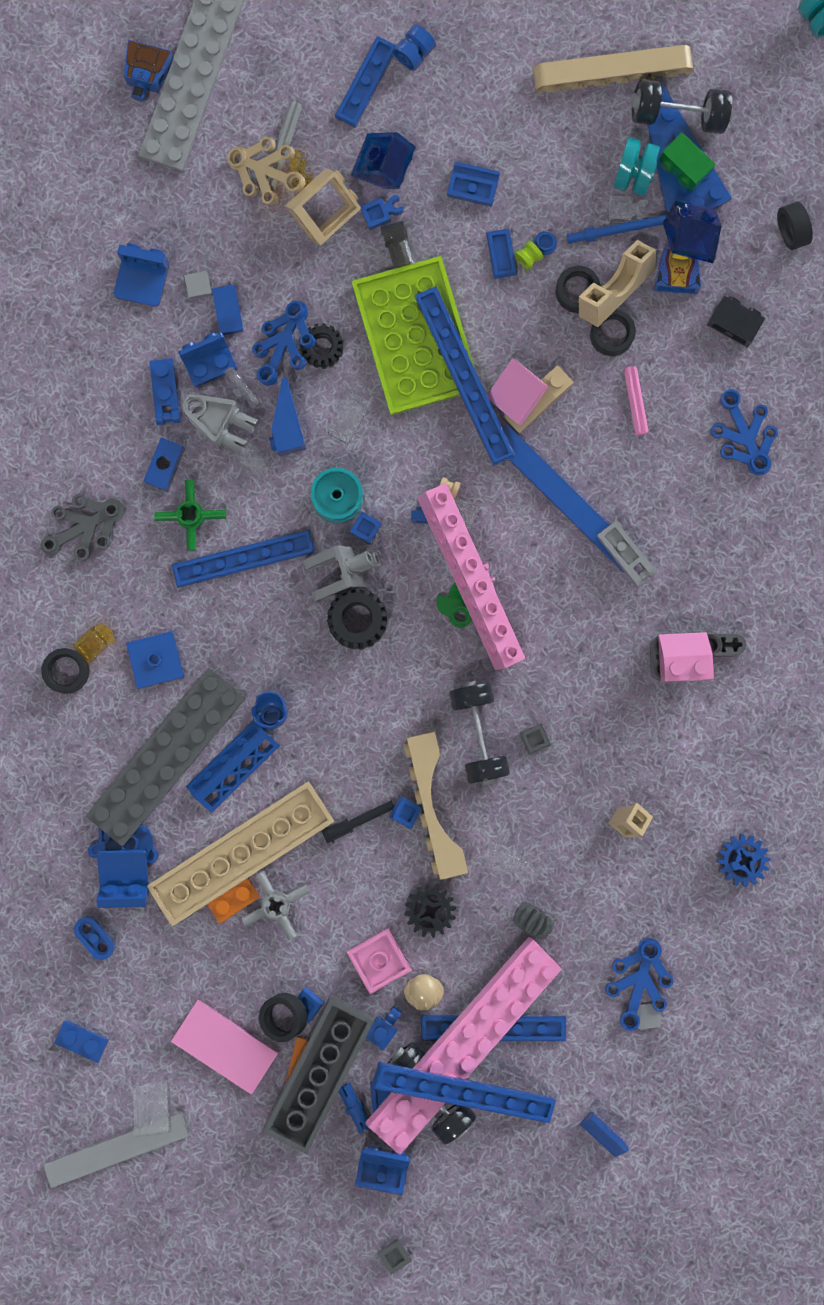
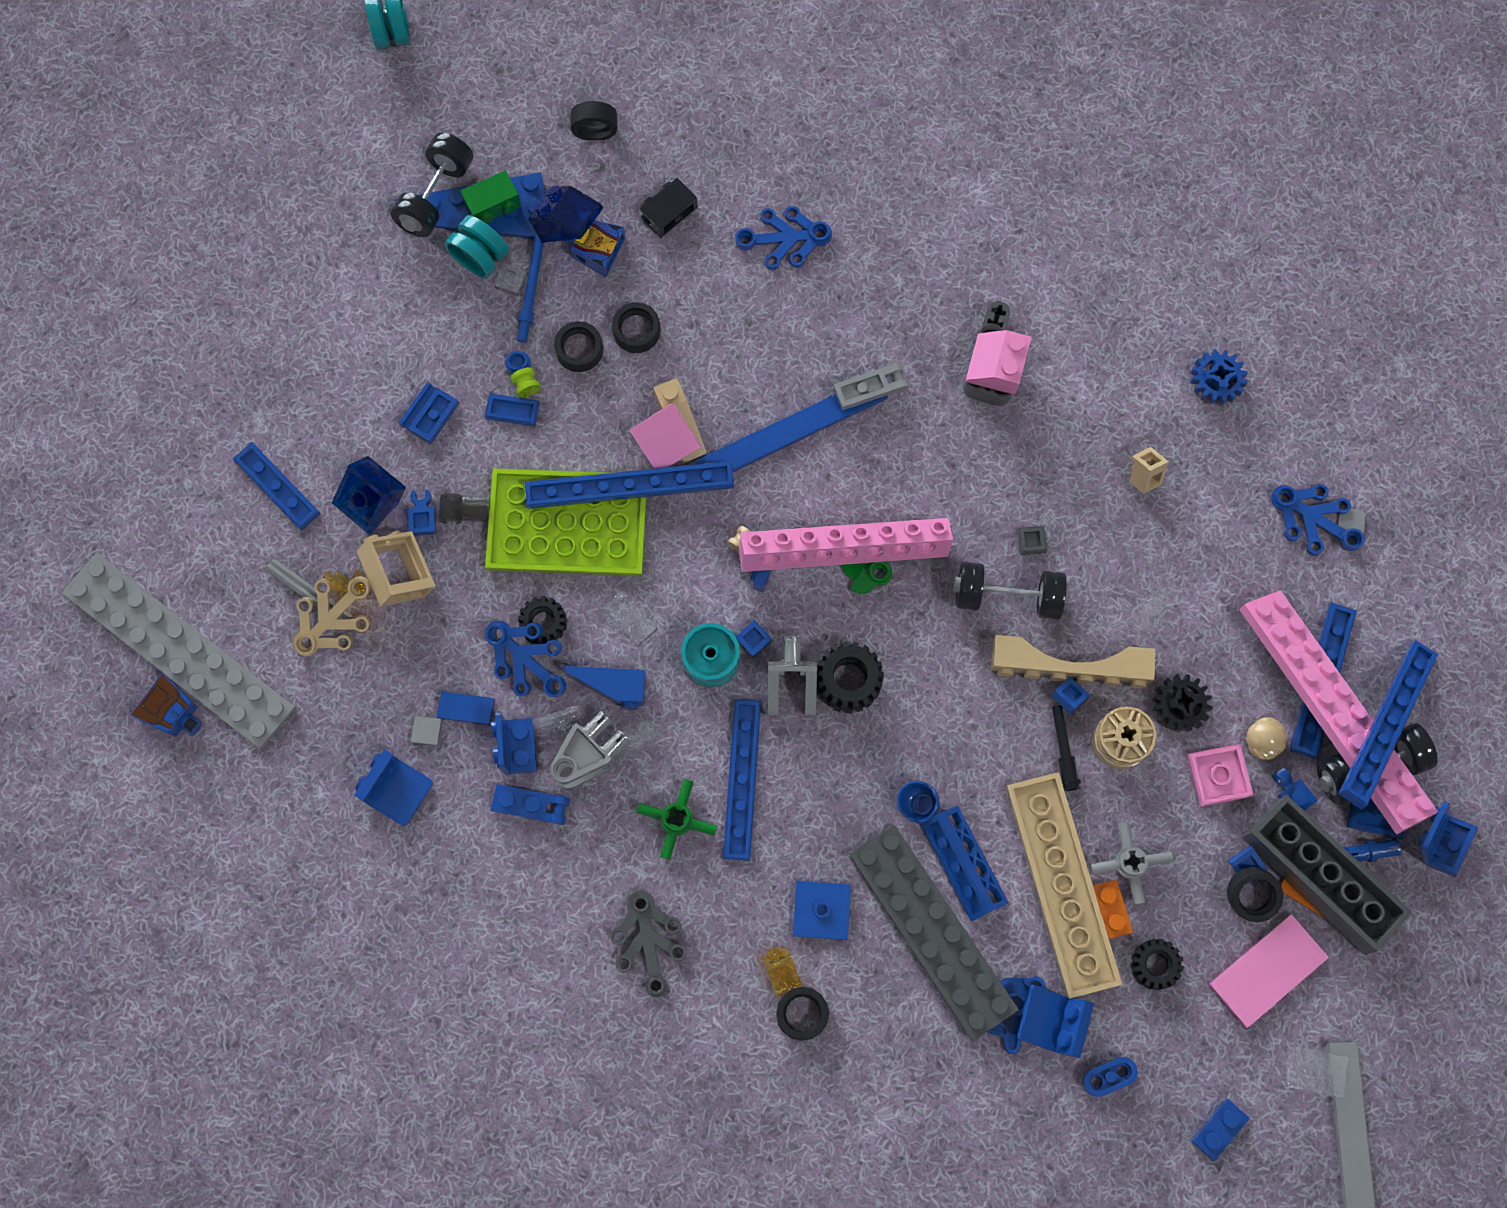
camera: 70 degrees left, 10 degrees down
blue piece [143,438,185,492] -> none
blue wheel [393,24,436,71] -> none
dark grey gear [512,902,555,940] -> none
tan beam [533,45,694,94] -> none
tan arch [579,240,656,327] -> none
blue slope [580,1111,629,1157] -> none
bright pink axle [624,366,648,436] -> none
none -> tan wheel [1092,706,1157,770]
none -> black tyre [1130,939,1184,990]

